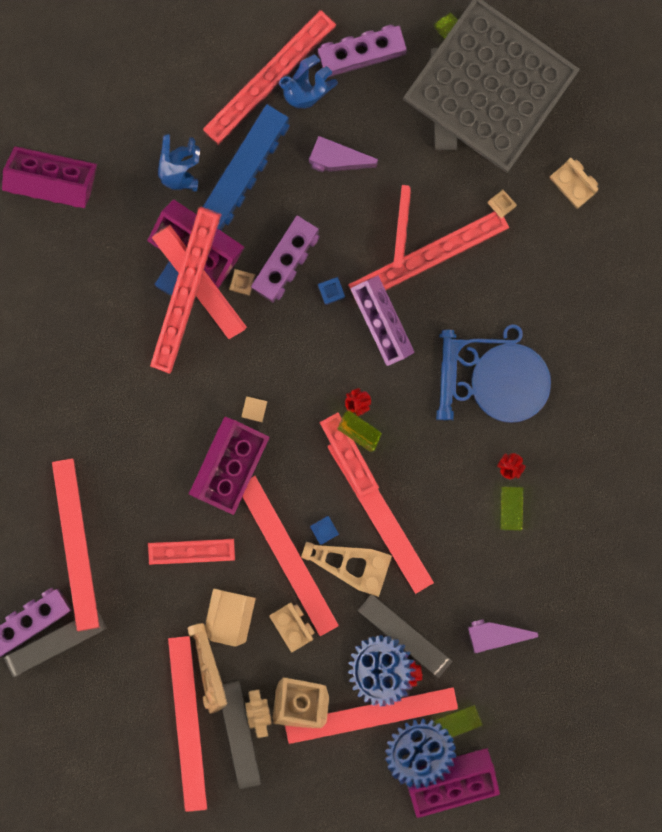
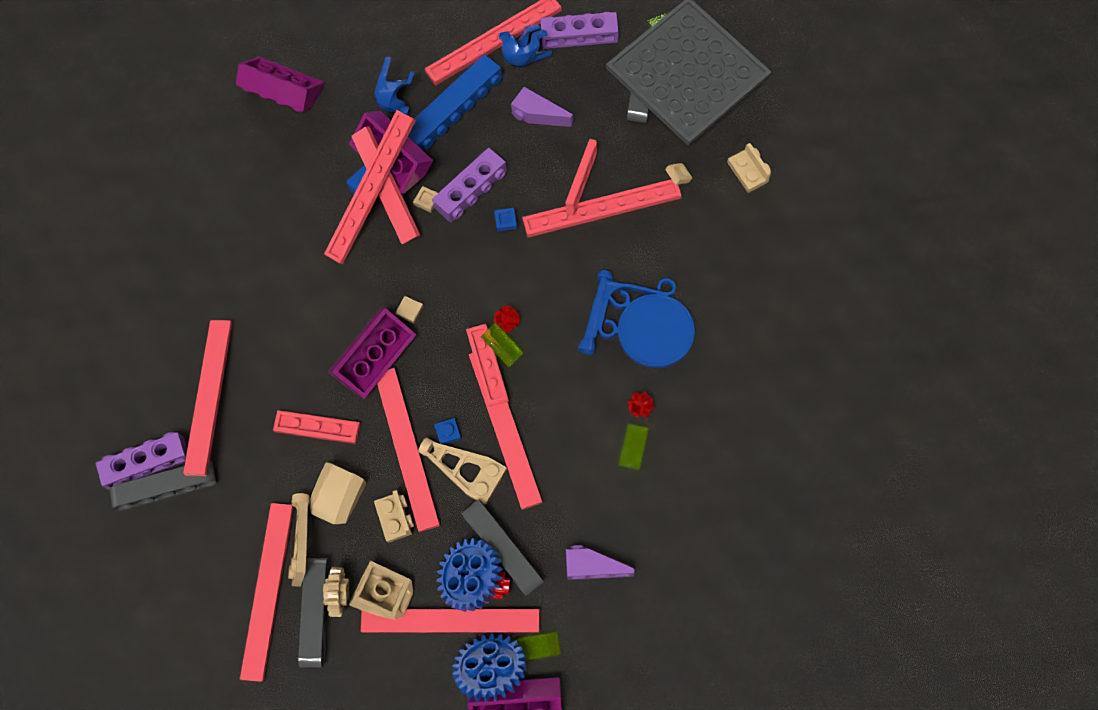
camera: 15 degrees right, 15 degrees down
medium lavender brick [350,275,415,366] -> none

